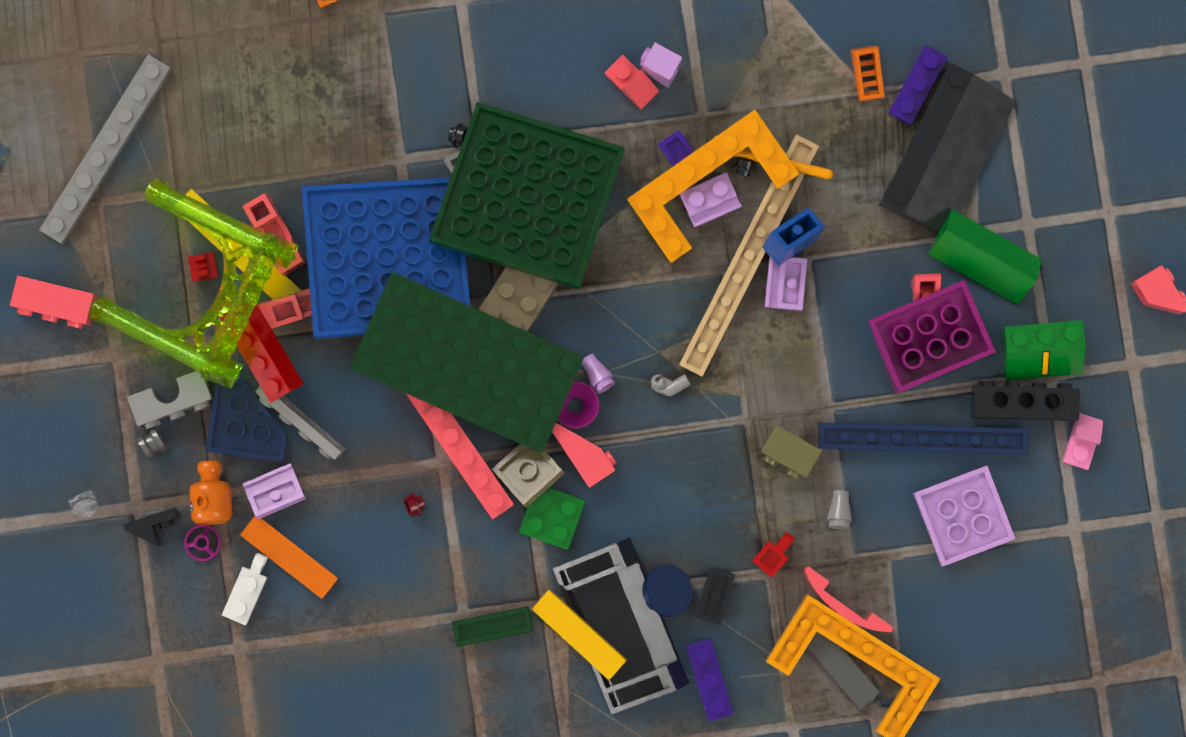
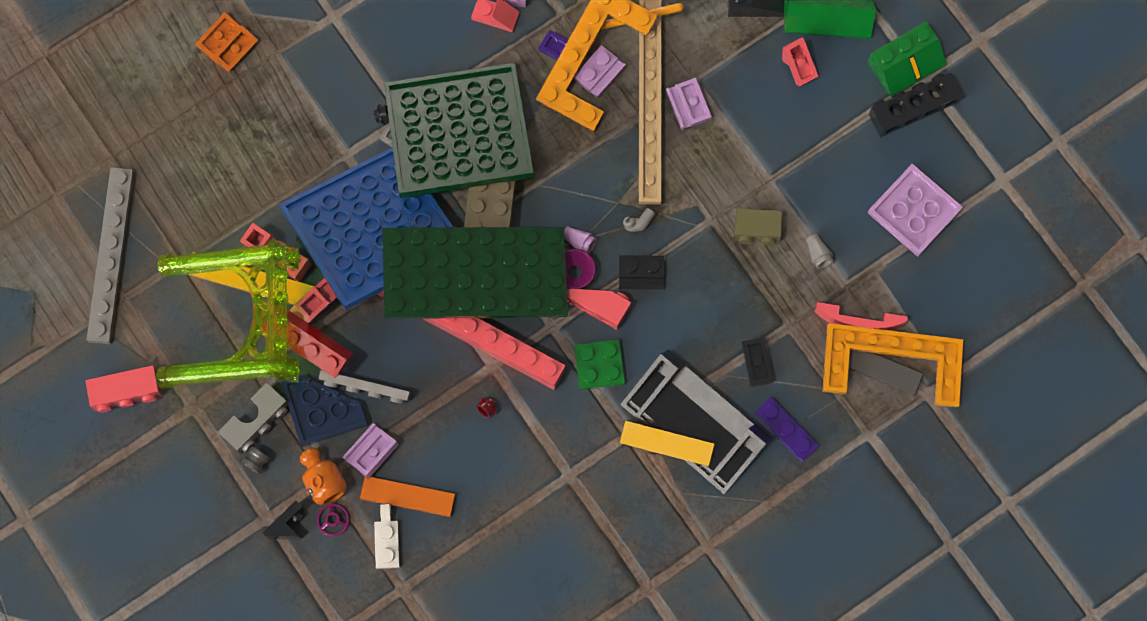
camera: 25 degrees left, 10 degrees down
clear plate [68,488,98,518] -> none
red tile [188,252,219,283] -> none
dark green plate [452,606,534,647] -> none
dark tan plate [492,444,565,508] -> none
dark blue tile [642,565,692,617] -> none
black plate [732,157,757,177] -> none
red plate [752,532,795,578] -> none
blue brick [762,207,825,266] -> none
dark blue plate [818,423,1028,455] -> none
magenta slope [868,280,996,394] -> none
bright pink slope [1062,413,1103,470] -> none
none -> black plate [619,255,664,290]

